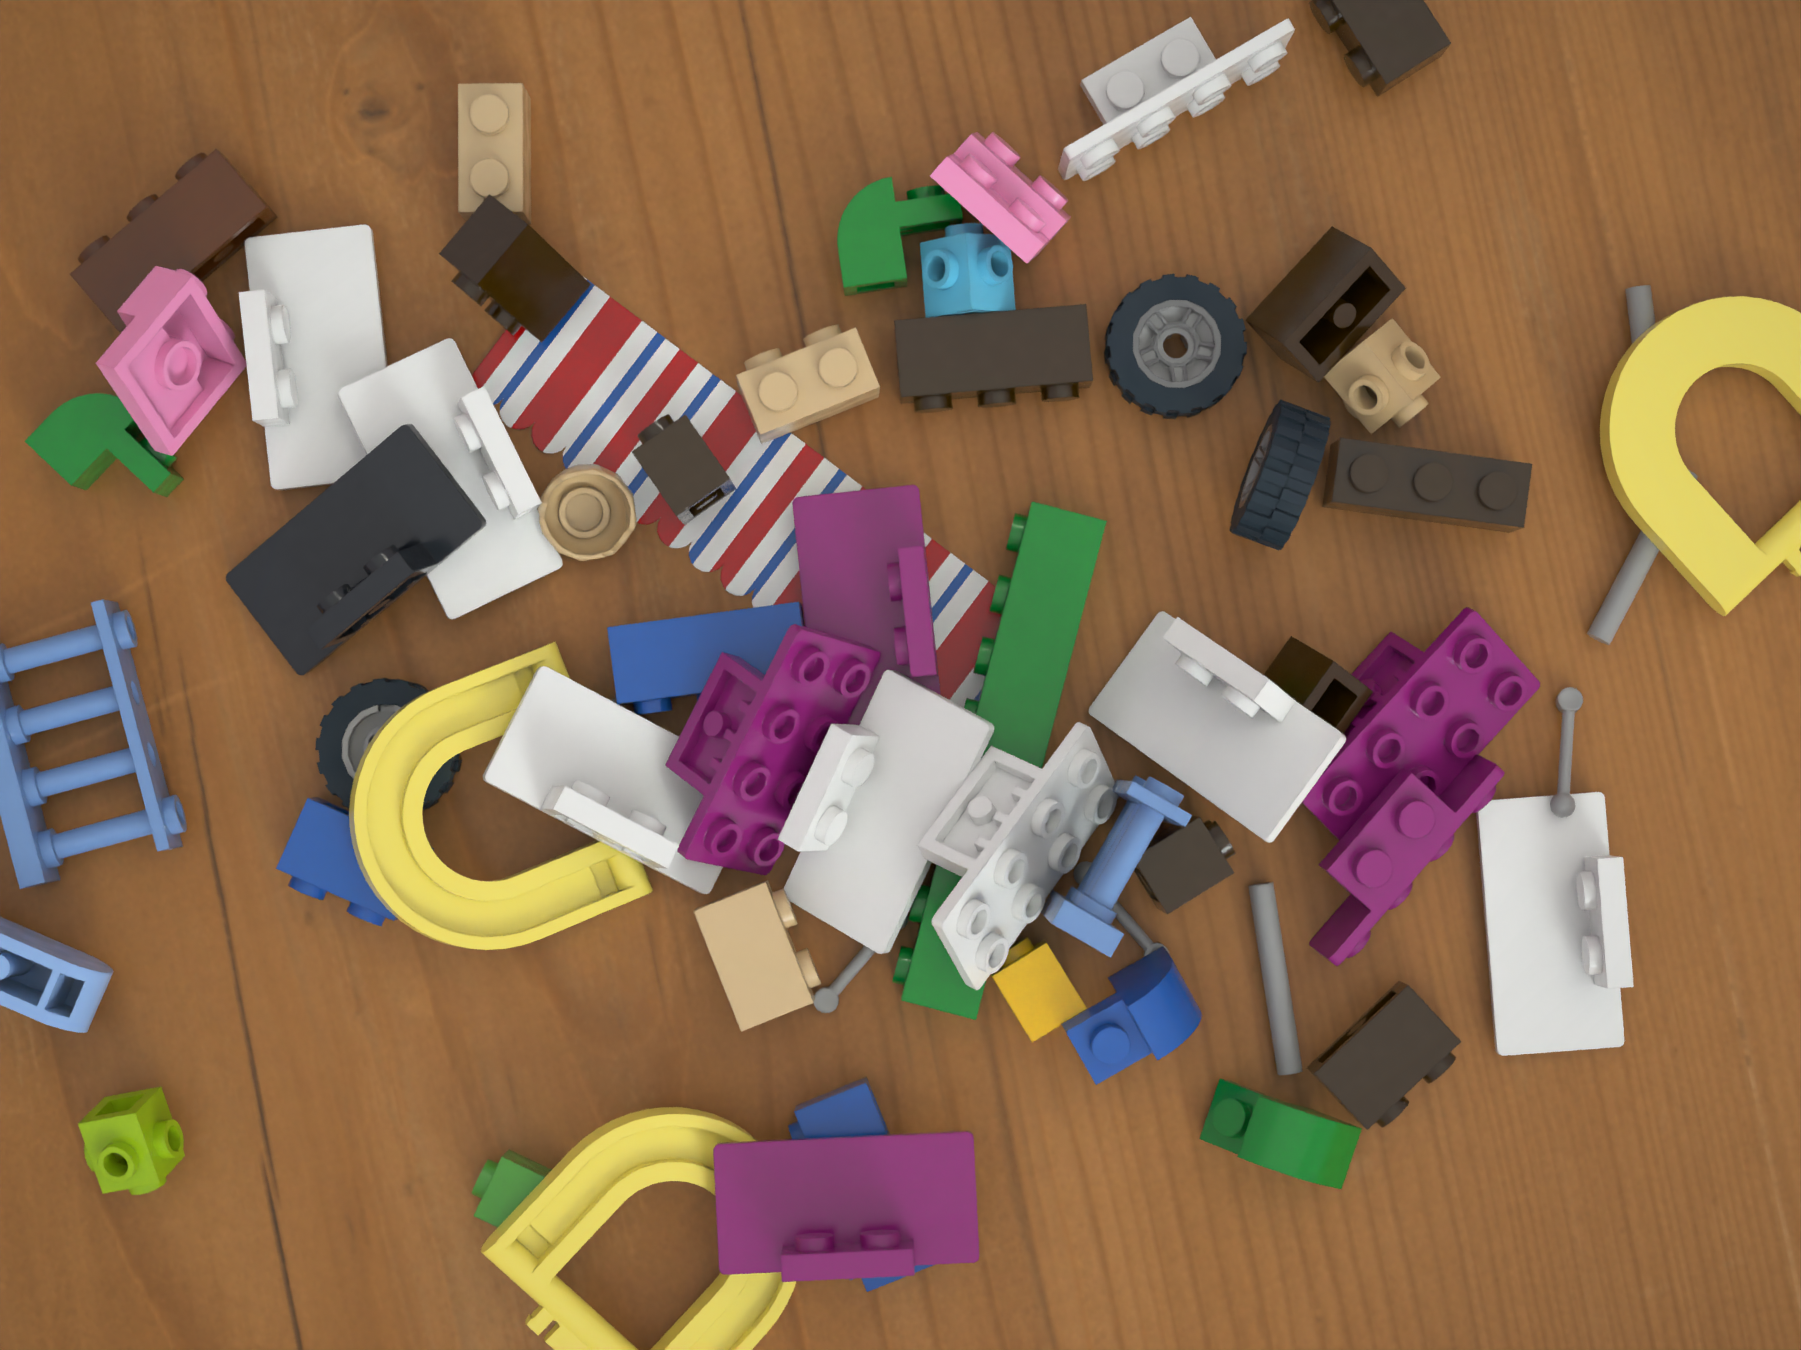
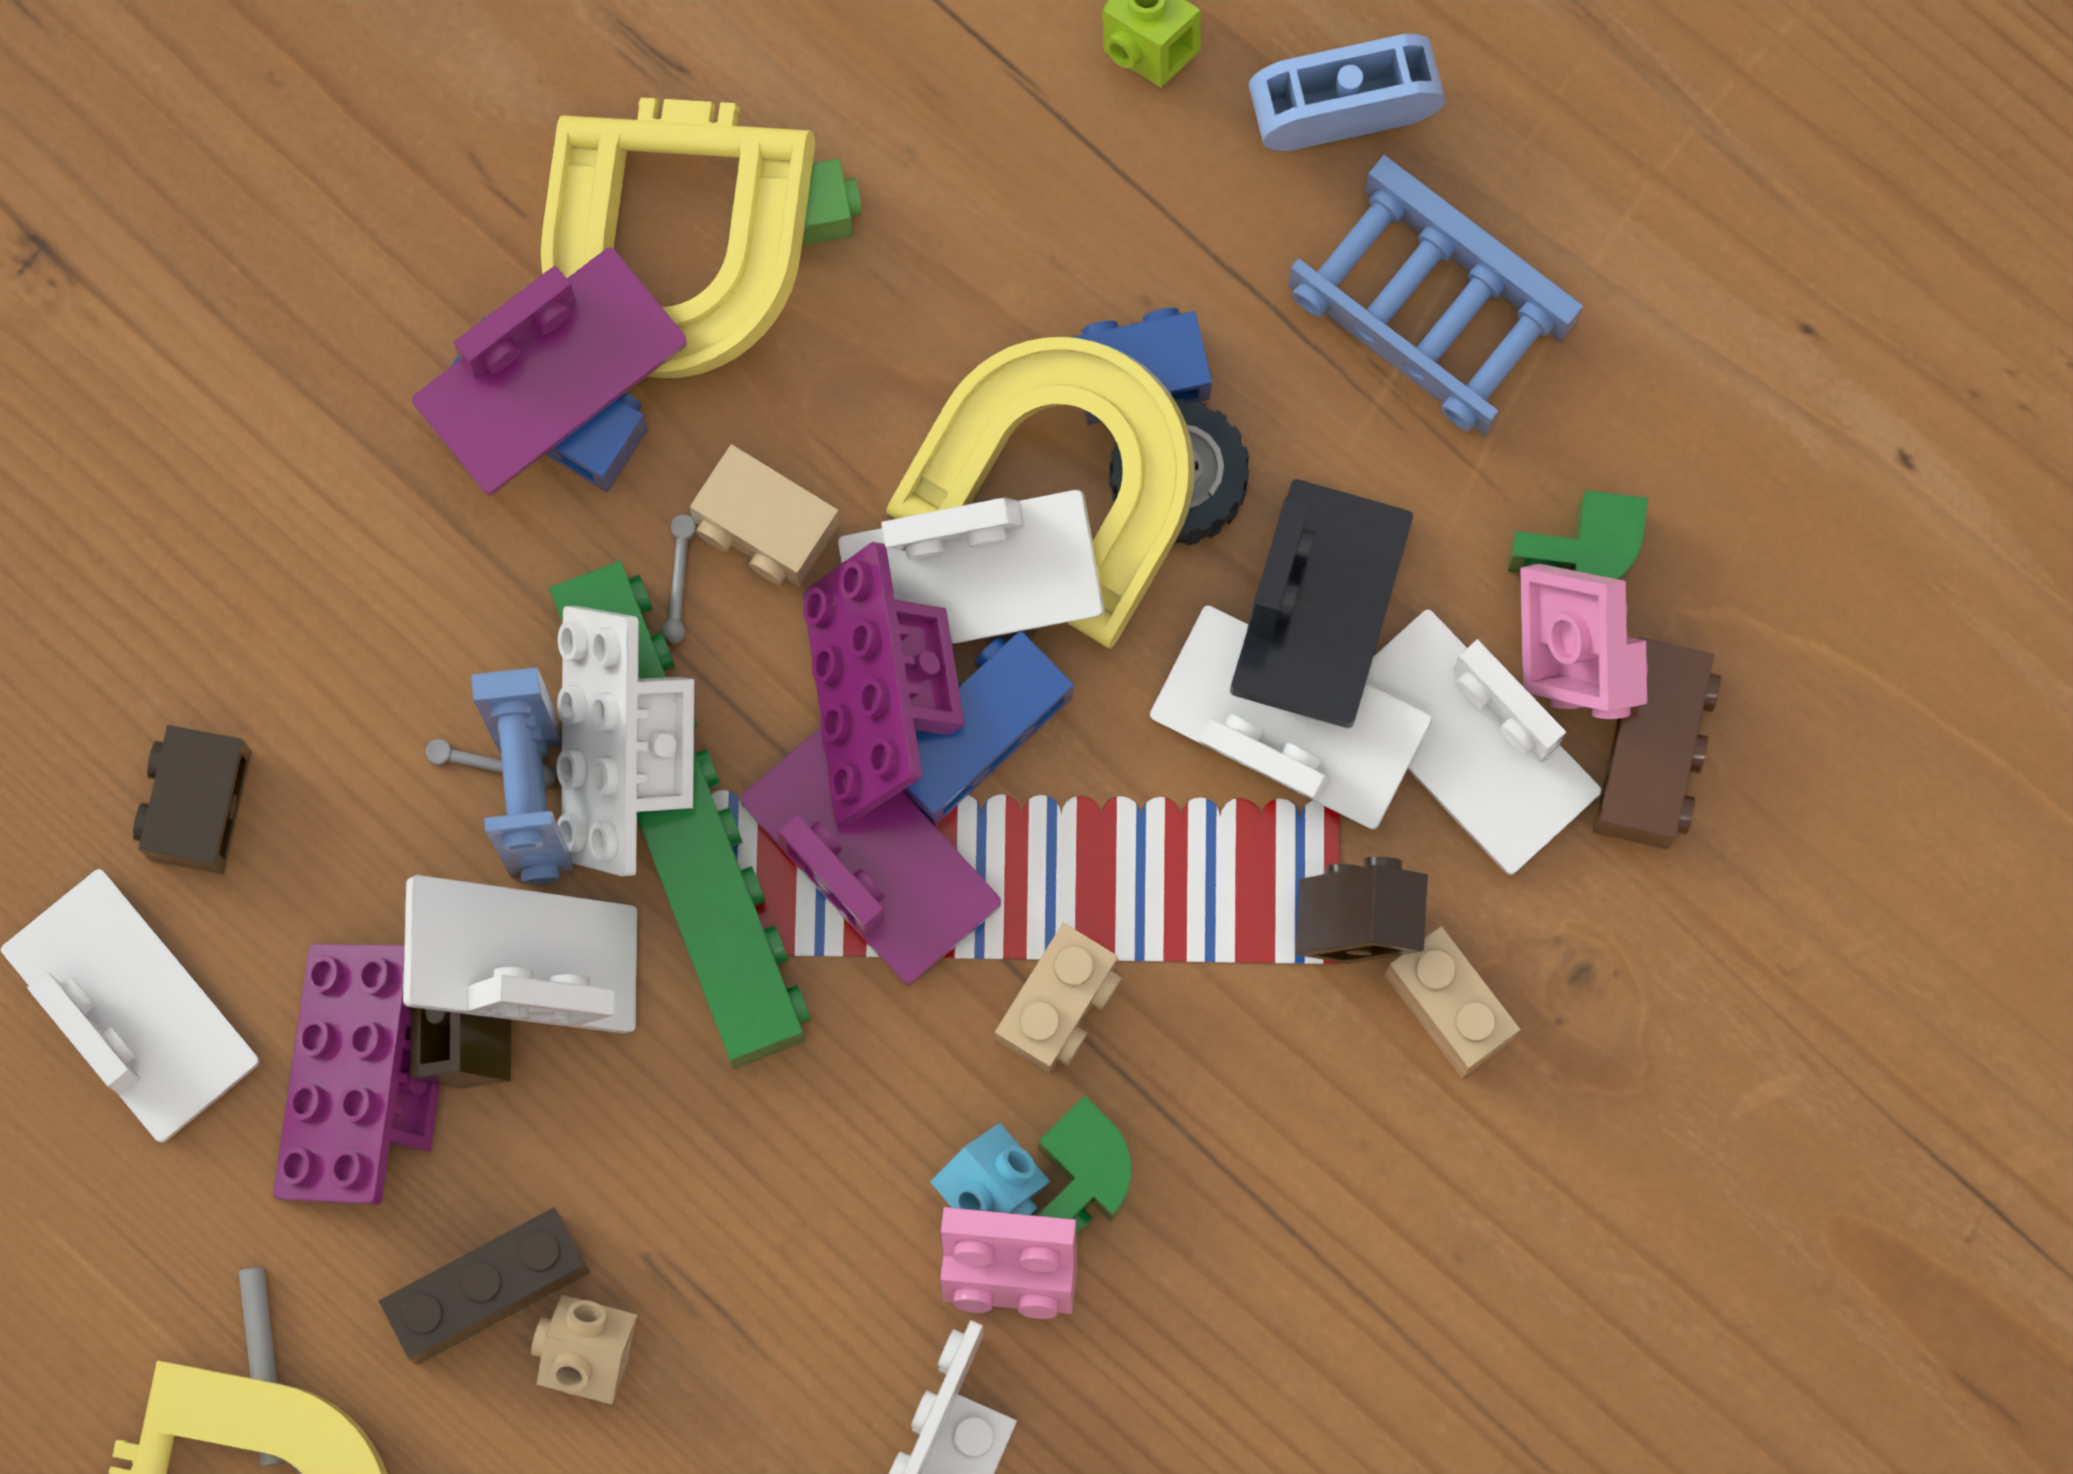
camera: 145 degrees right, 10 degrees down
tan hair [538,464,637,561] -> none
dark brown brick [632,414,736,525] -> none
white bracket [778,670,994,954] -> none
dark brown brick [894,304,1093,413] -> none
yellow brick [991,937,1087,1043] -> none
blue brick [1061,946,1202,1085] -> none
black wheel [1104,274,1247,419] -> none
dark brown brick [1134,816,1236,915] -> none
green brick [1199,1079,1362,1189] -> none
black wheel [1230,400,1331,550] -> none
dark brown brick [1246,226,1406,383] -> none
light grey bar [1248,882,1303,1075] -> none
magenta bracket [1309,754,1505,966] -> none
light grey hinge [1550,687,1583,818] -> none

